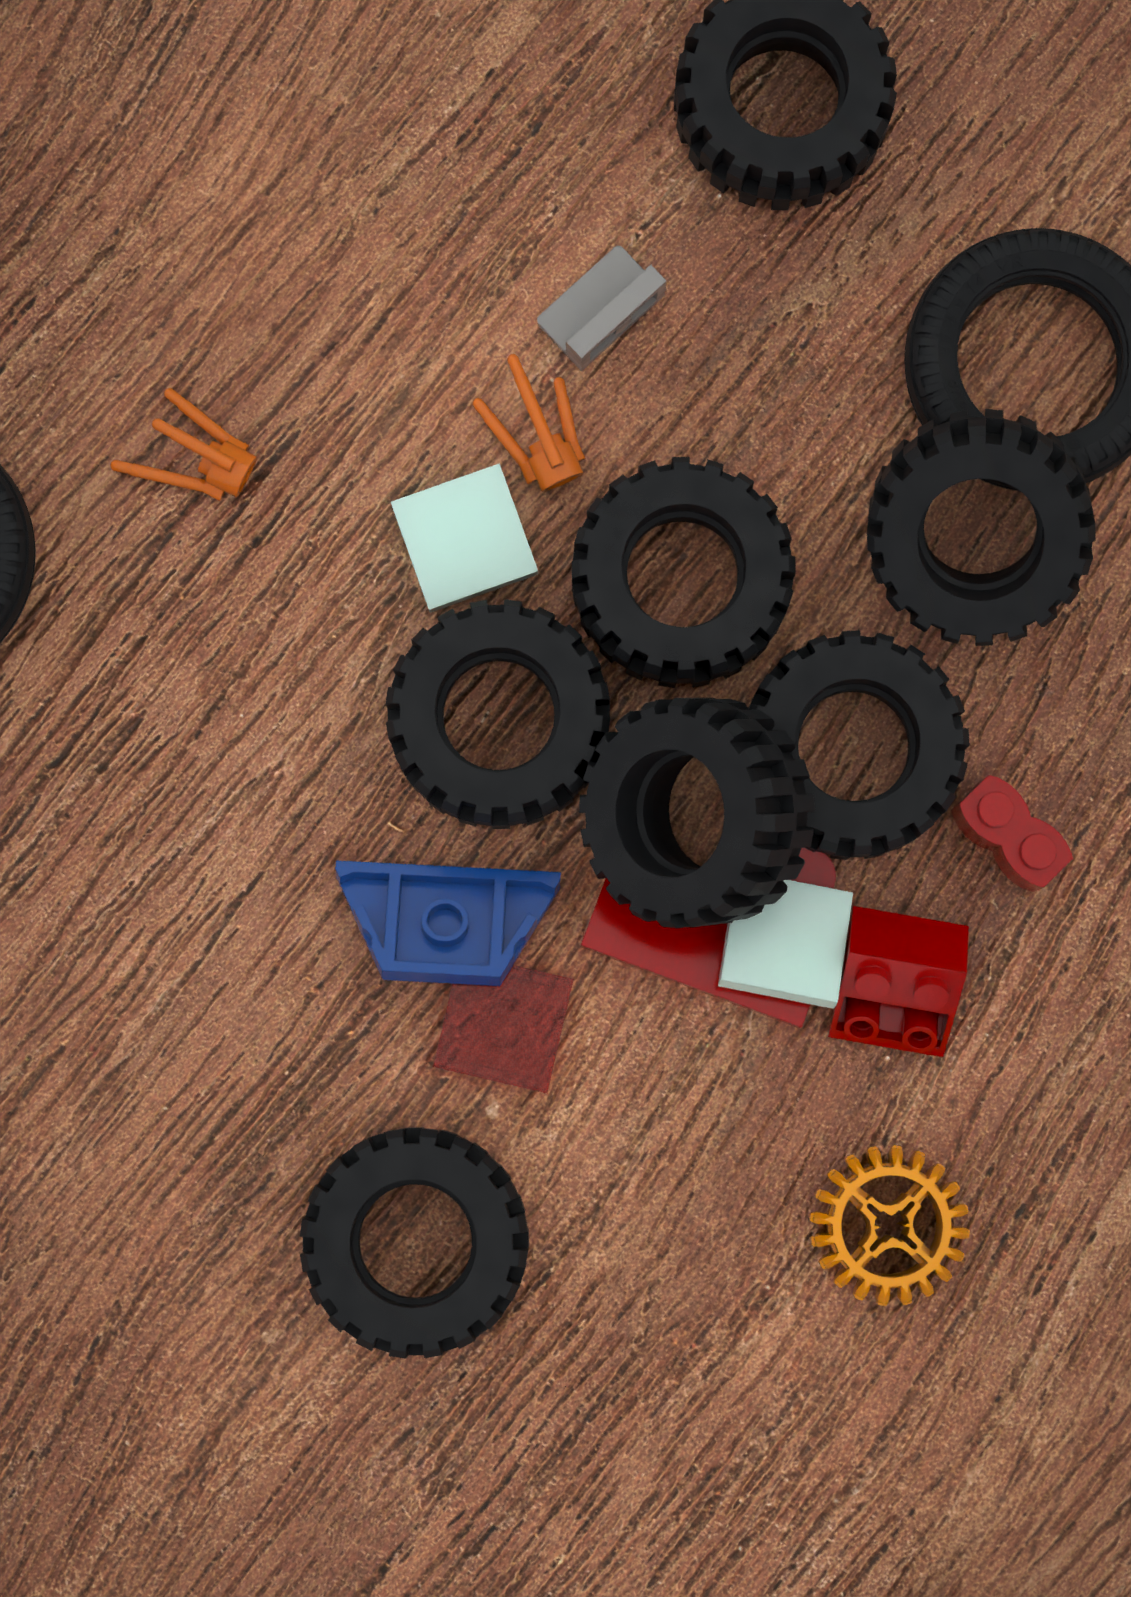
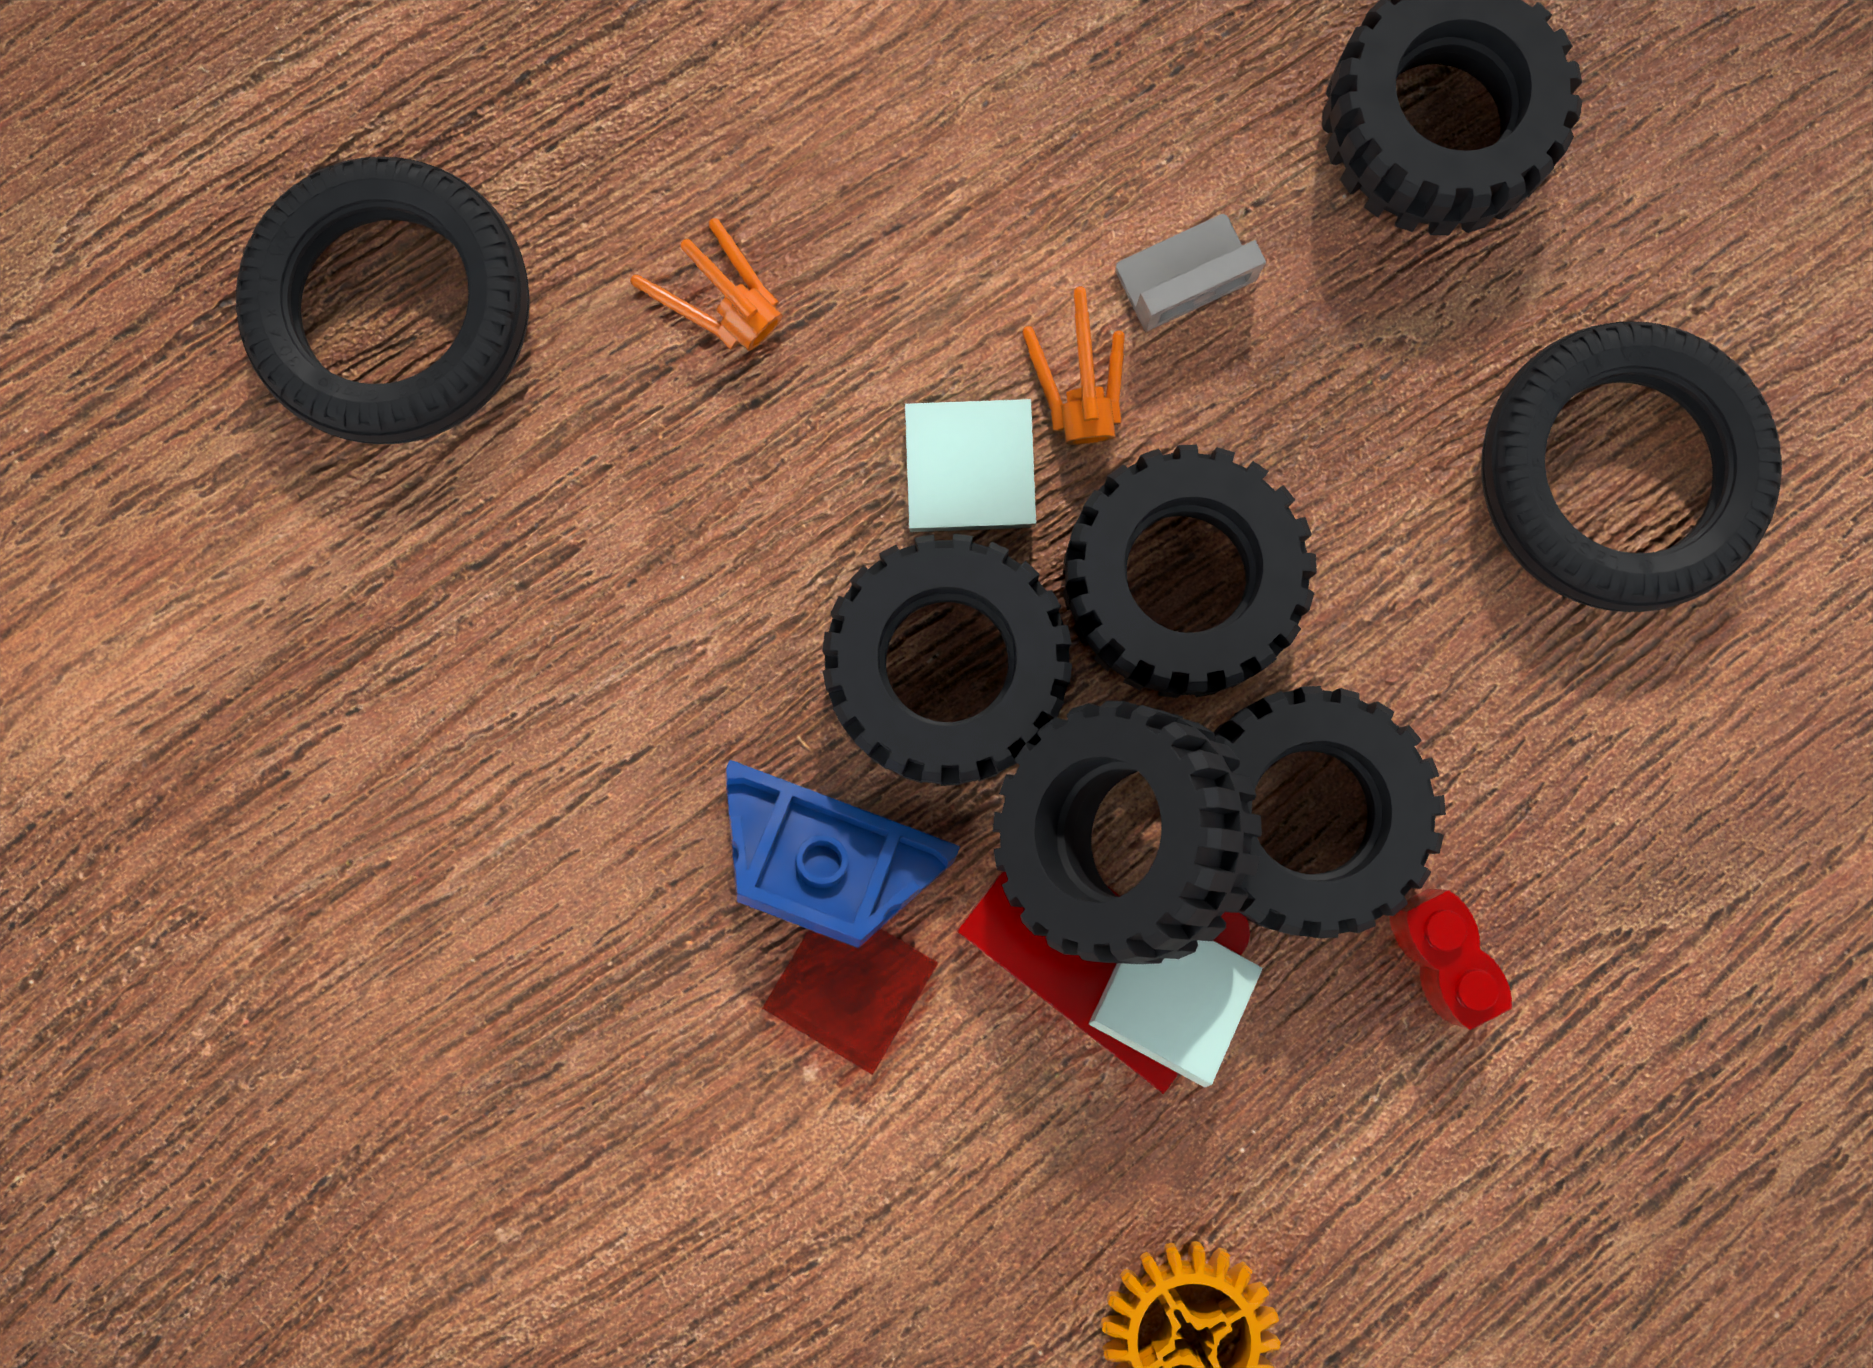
camera: 20 degrees right, 0 degrees up
black tyre [300,1127,529,1359] -> none
red slope [828,906,969,1057] -> none
black tyre [867,409,1096,646] -> none

